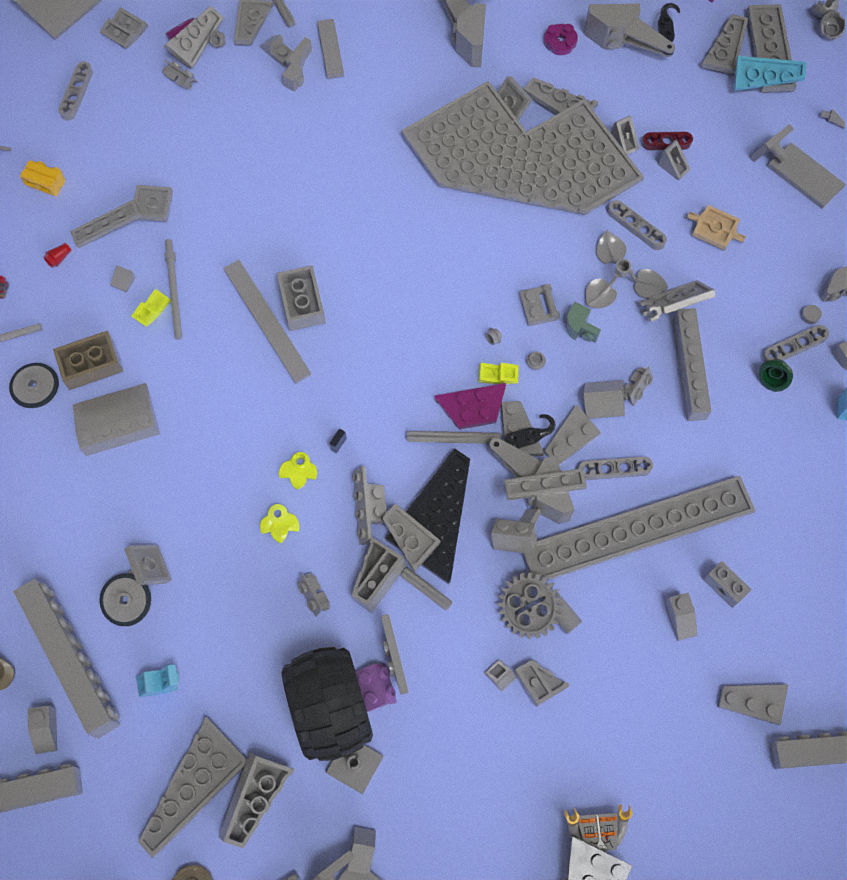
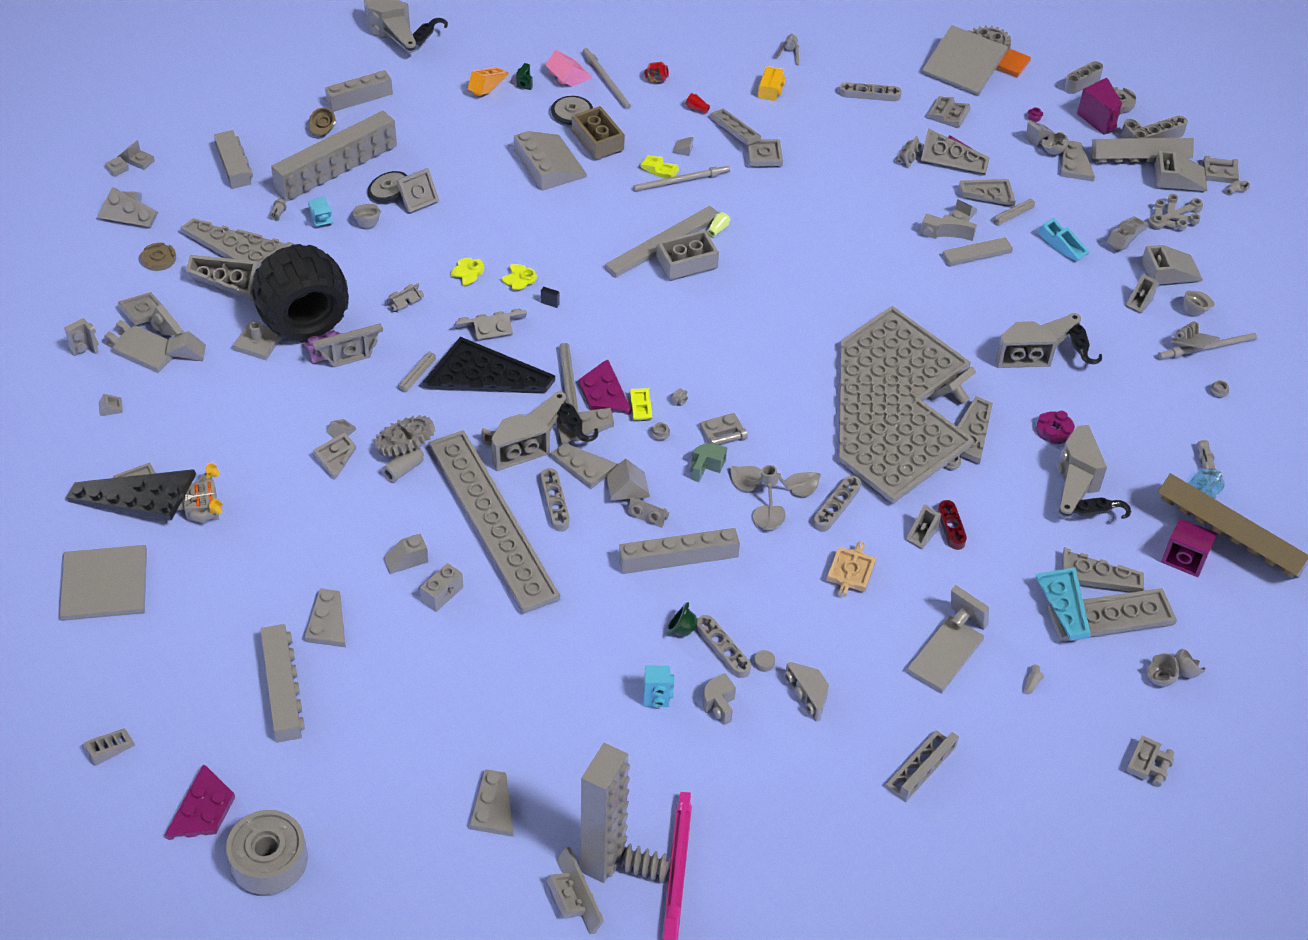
camera: 80 degrees right, 20 degrees down
light grey slope [28,706,57,754] -> none
light grey plate [210,30,226,48] -> none
light grey wedge [352,537,407,613] -> none
light grey wing [382,504,441,572] -> none
light grey brick [491,519,537,554] -> none
light grey tile [504,468,587,501] -> none
light grey slope [611,115,639,154] -> none
light grey tile [638,280,716,322] -> none
none -> light grey pin [269,199,287,221]
none -> light grey hat [352,204,382,229]
none -> yellowish green cone [707,212,730,237]

